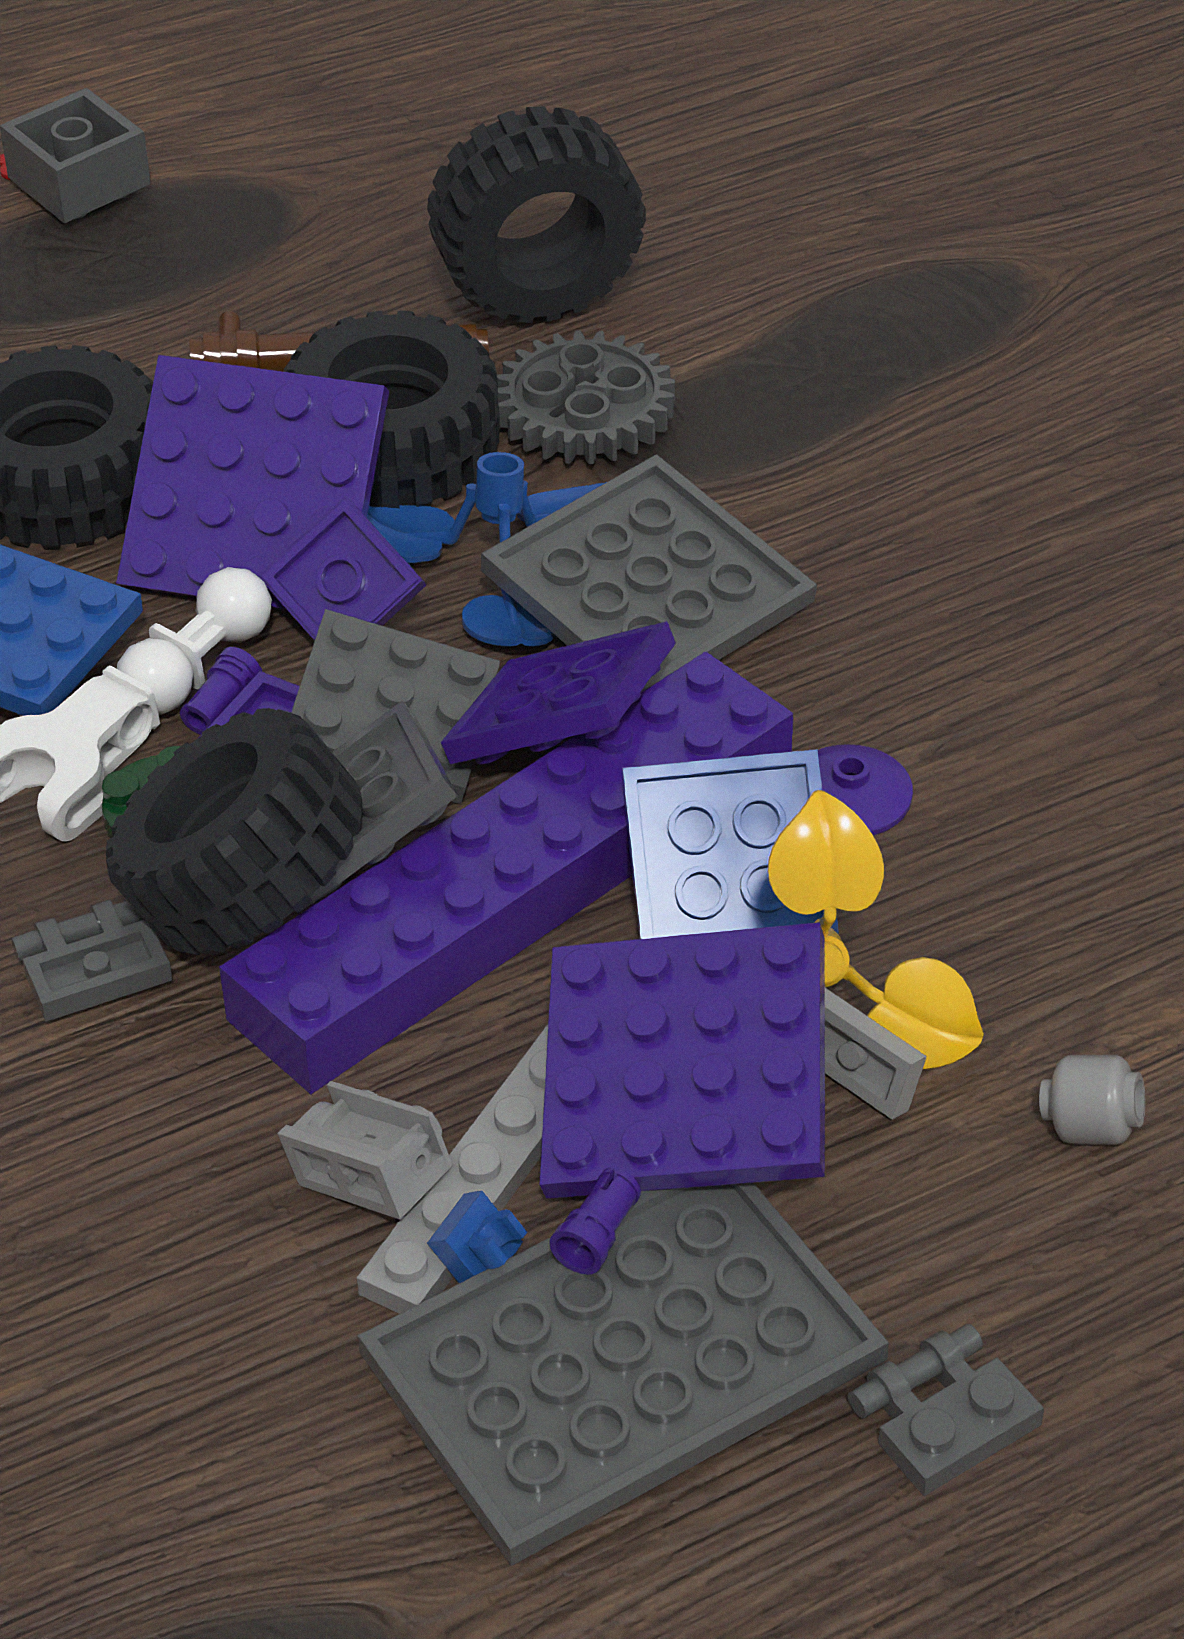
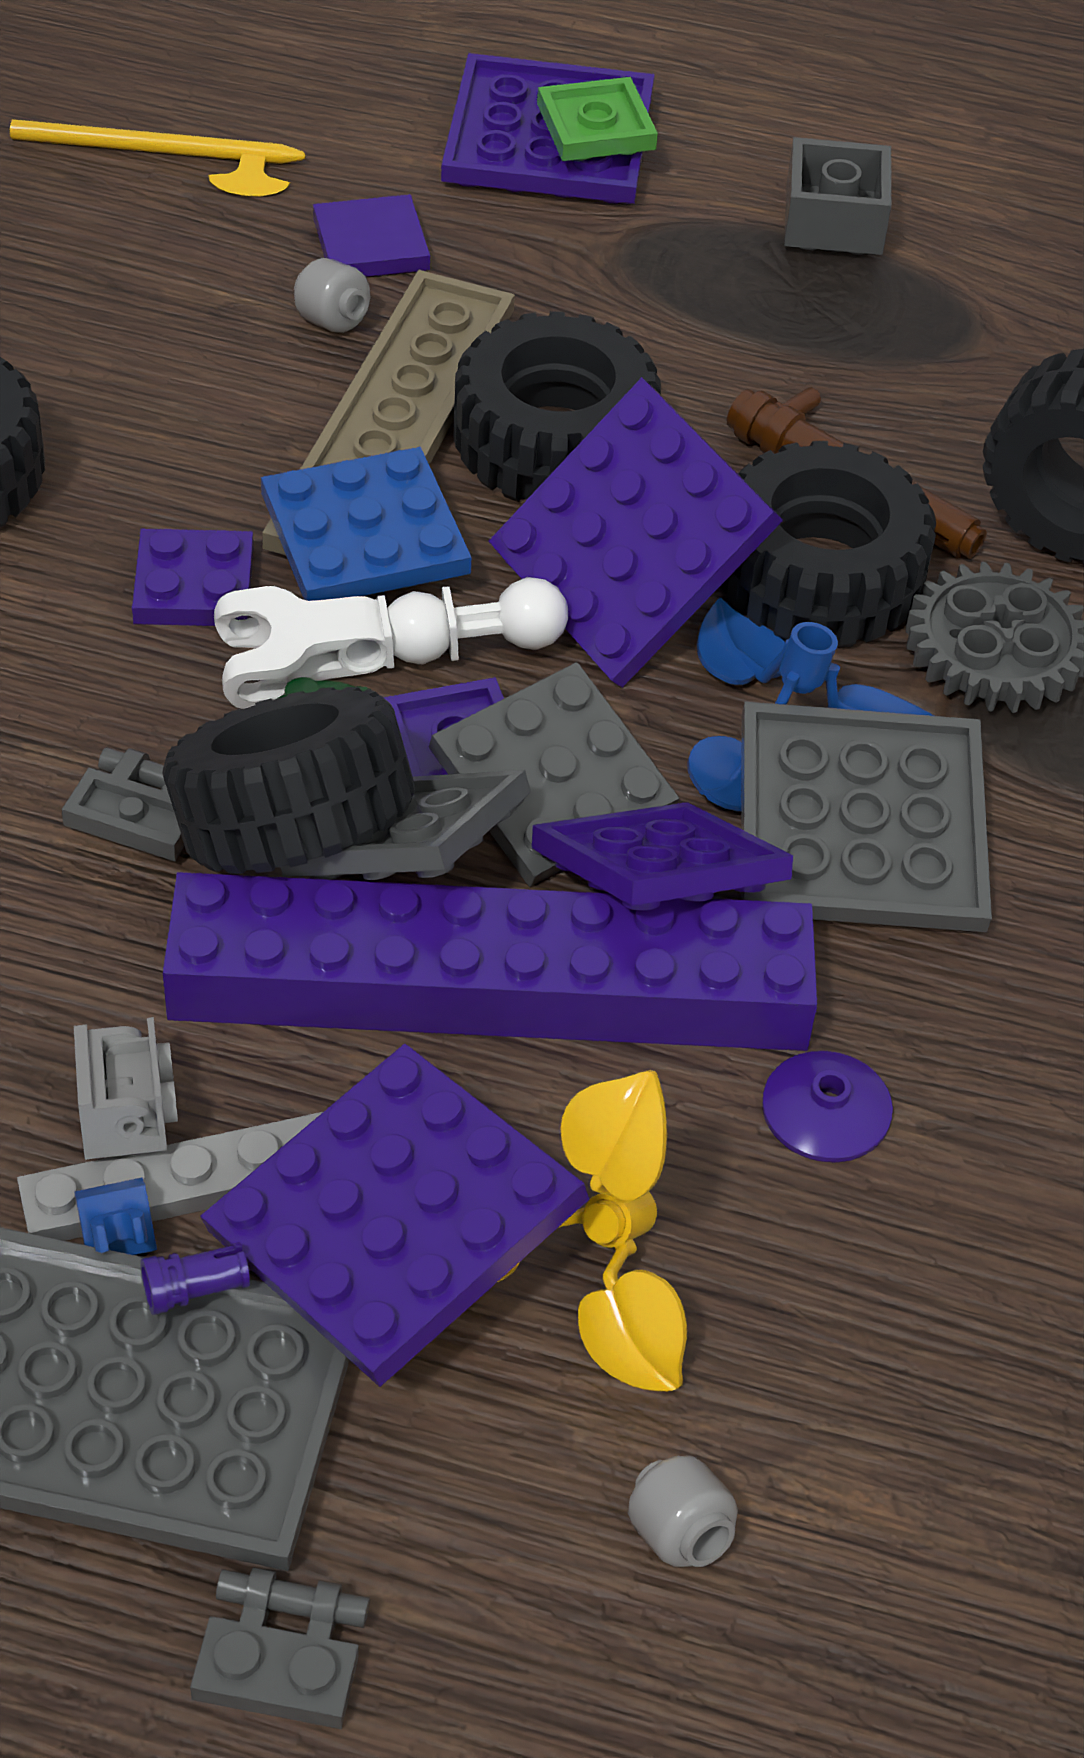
camera: 40 degrees right, 5 degrees up
dark purple pin [180,647,263,735] -> none
dark purple tile [258,495,427,640] -> none
plate [621,749,839,939] -> none
light grey plate [825,988,927,1120] -> none

